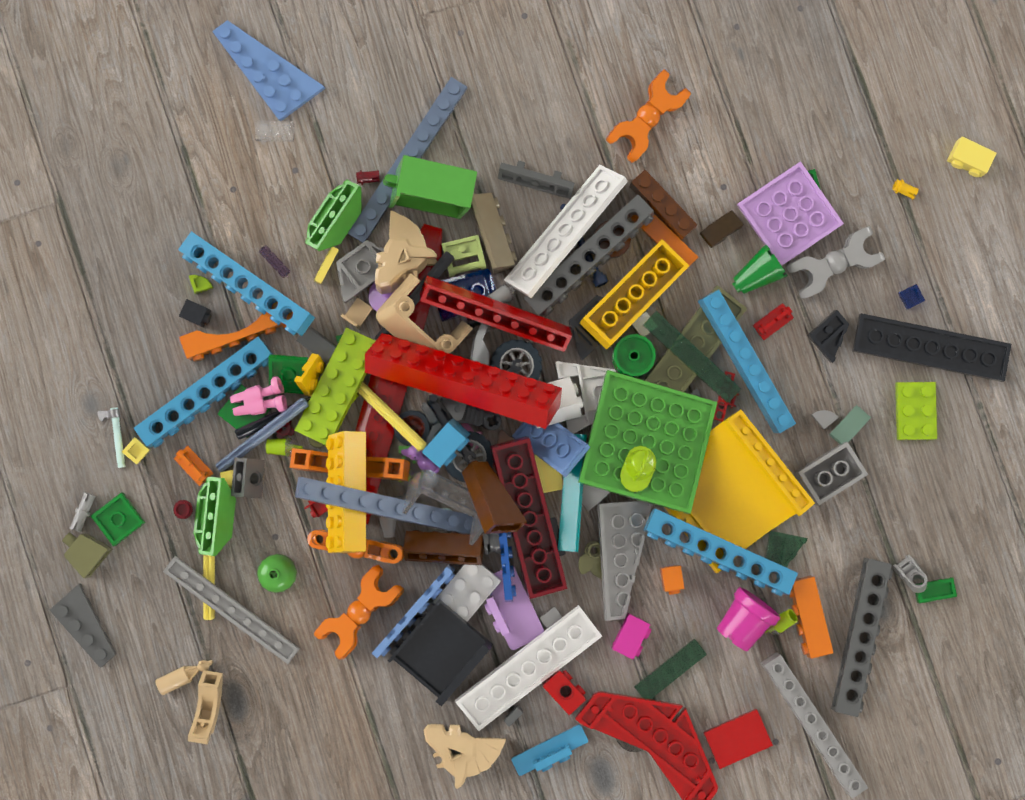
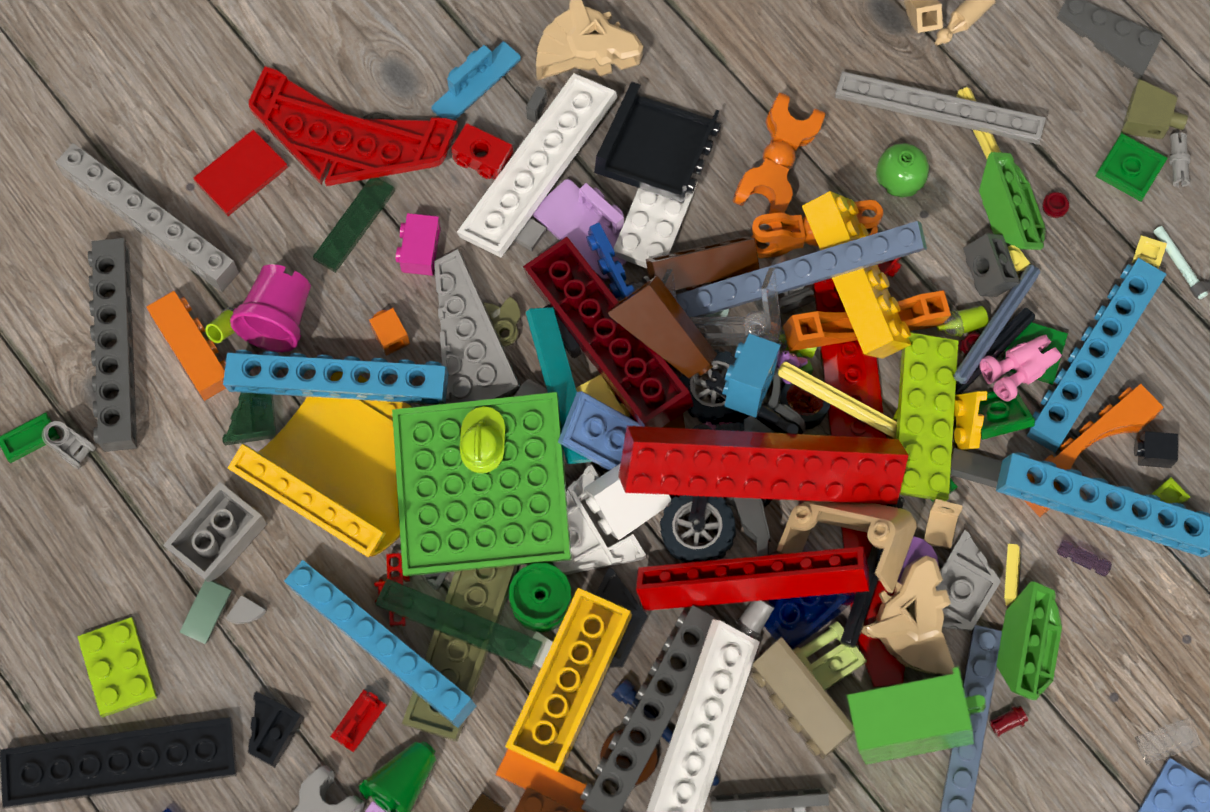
camera: 160 degrees right, 15 degrees down
orange hinge [174,445,214,486] -> none
medium blue wing [371,564,455,658] -> none

